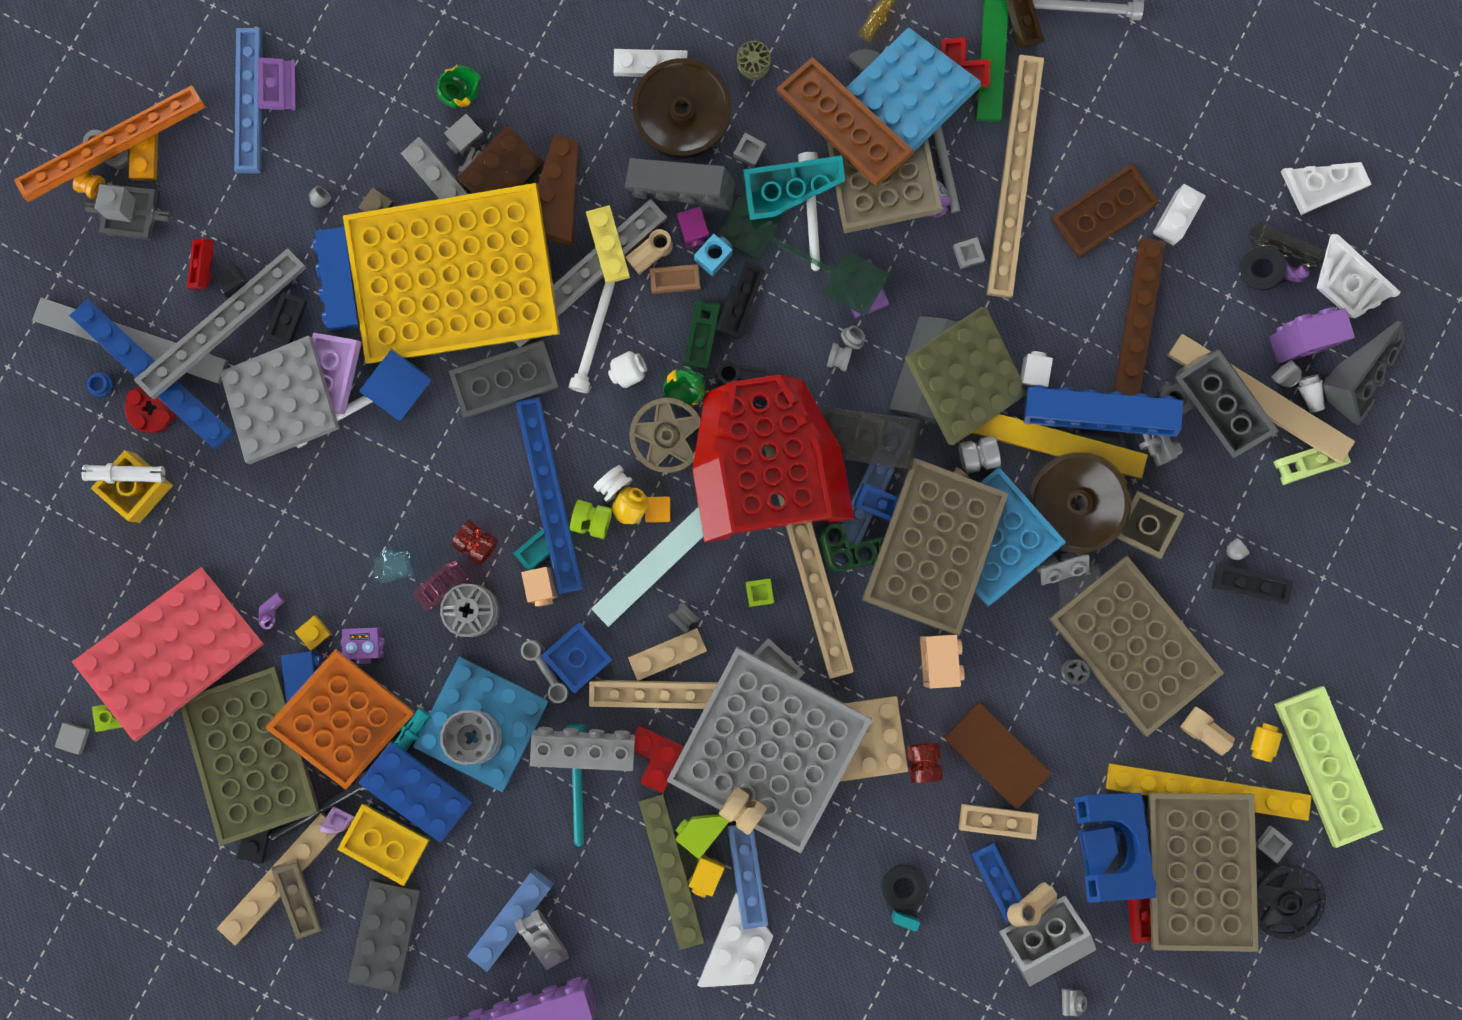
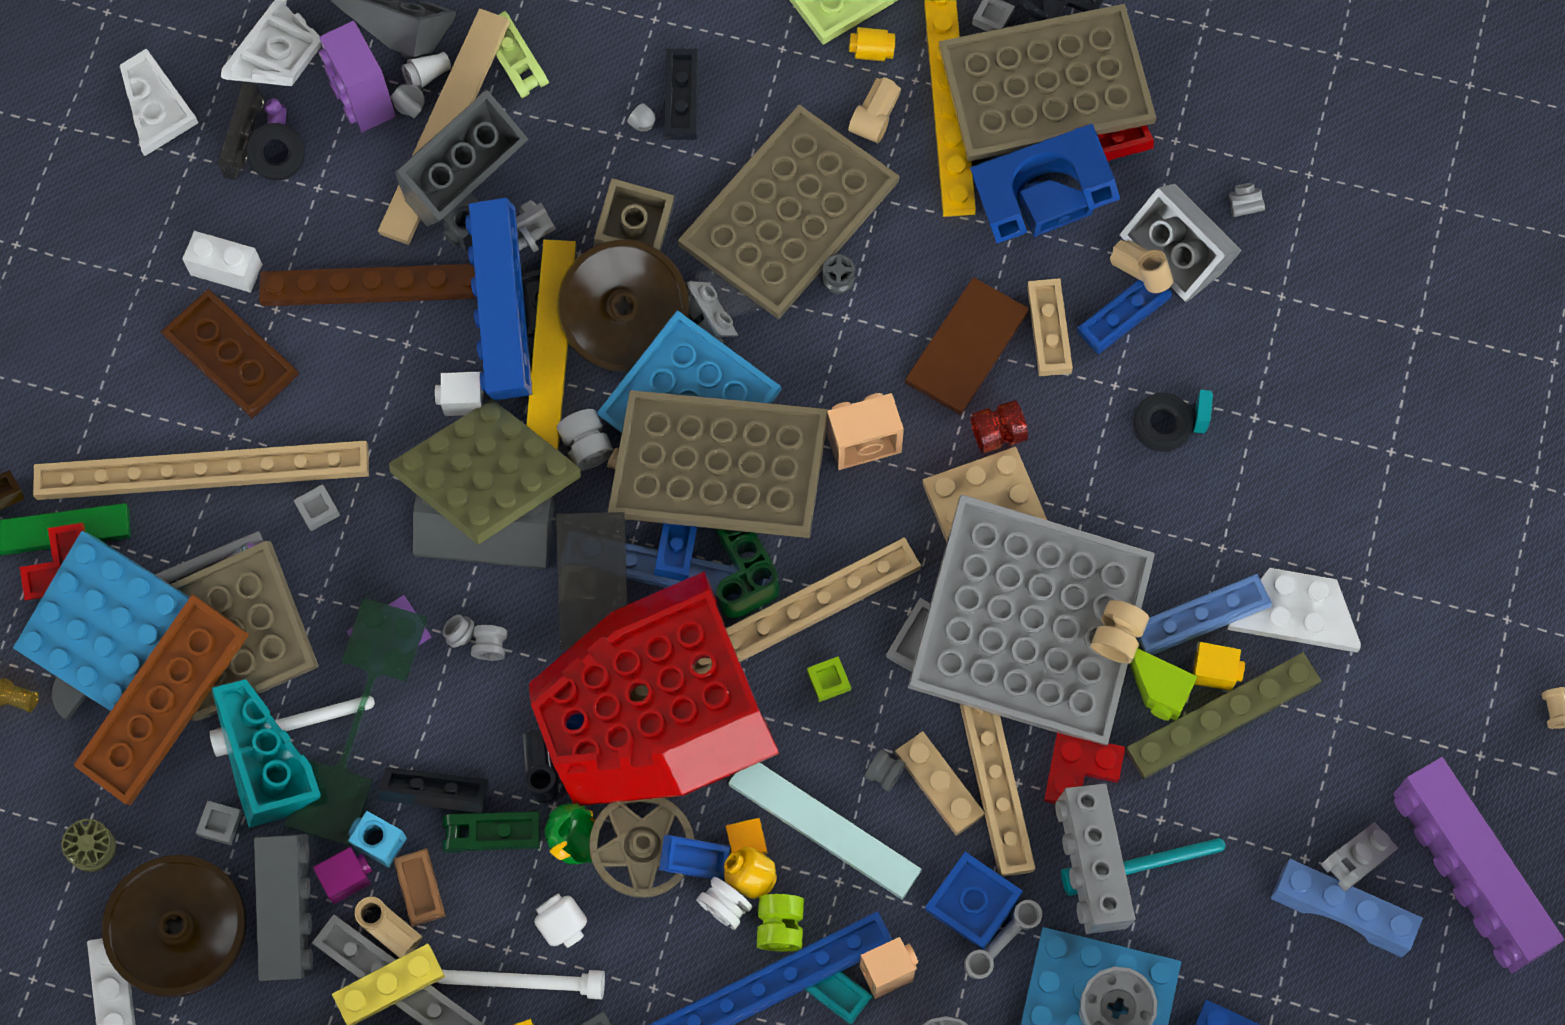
camera: 100 degrees left, 15 degrees down
none -> blue tile [659,835,730,881]

